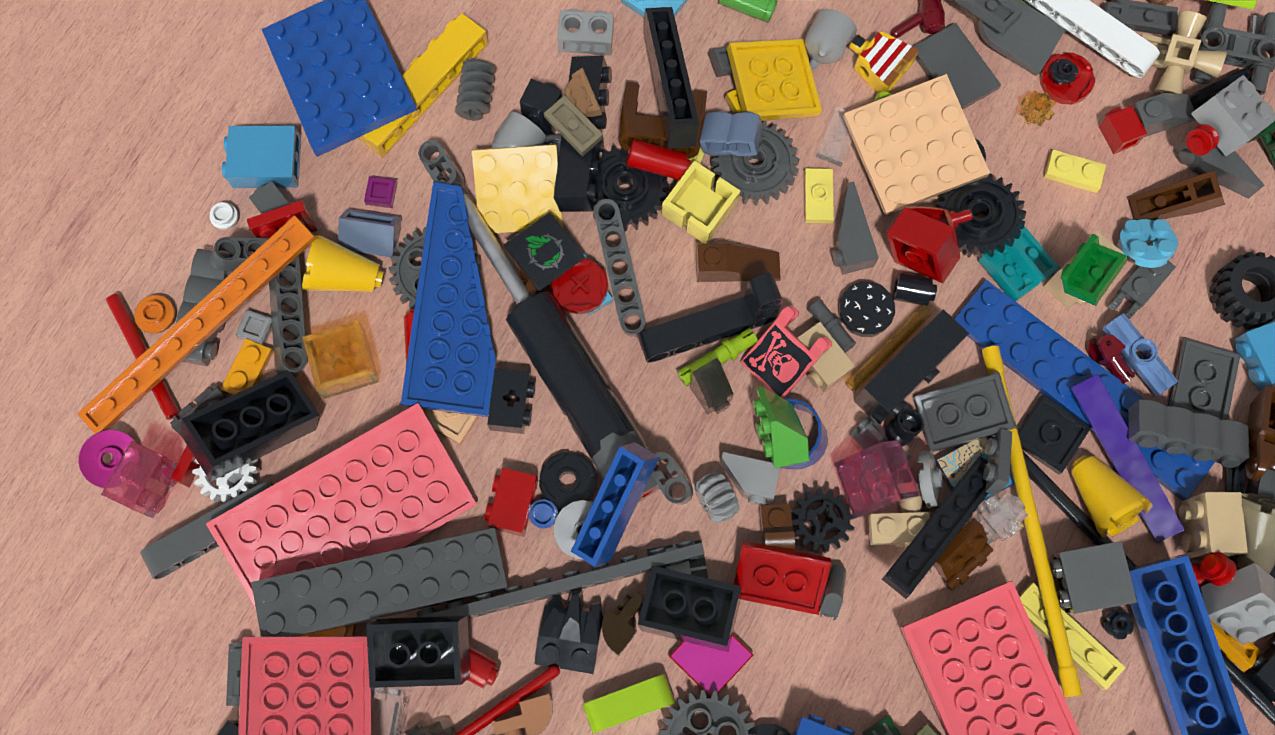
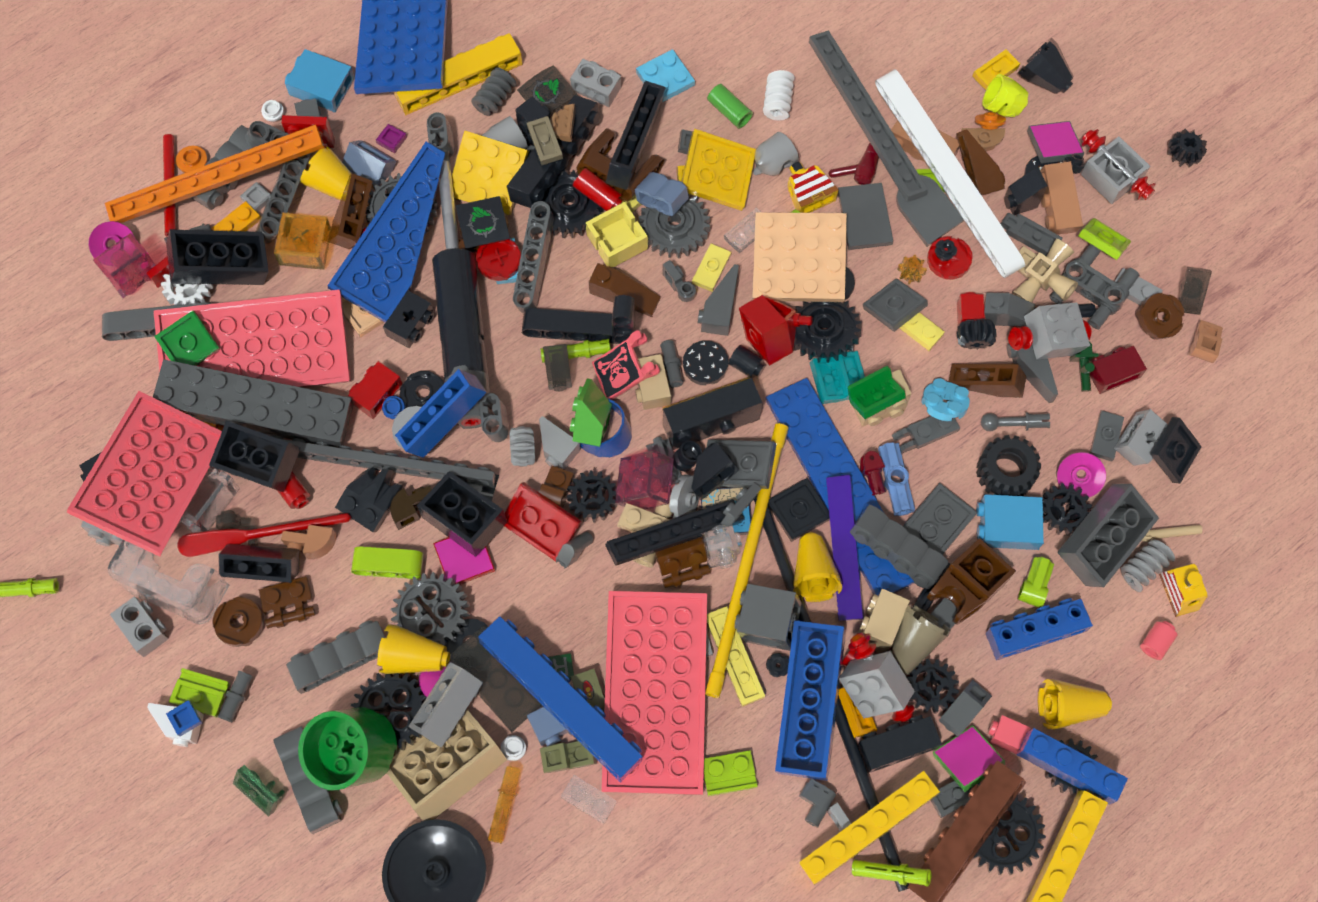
camera: 25 degrees right, 5 degrees down
none -> green tile [154,310,220,366]
none -> reddish brown slope [328,173,372,249]
none -> clear smoke slope [517,65,579,118]
none -> dark grey plate [662,260,696,302]
none -> black slope [691,442,739,500]
none -> dark grey tile [863,278,928,332]
none -> black gear [957,318,997,350]
none -> dark grey pin [981,412,1050,431]

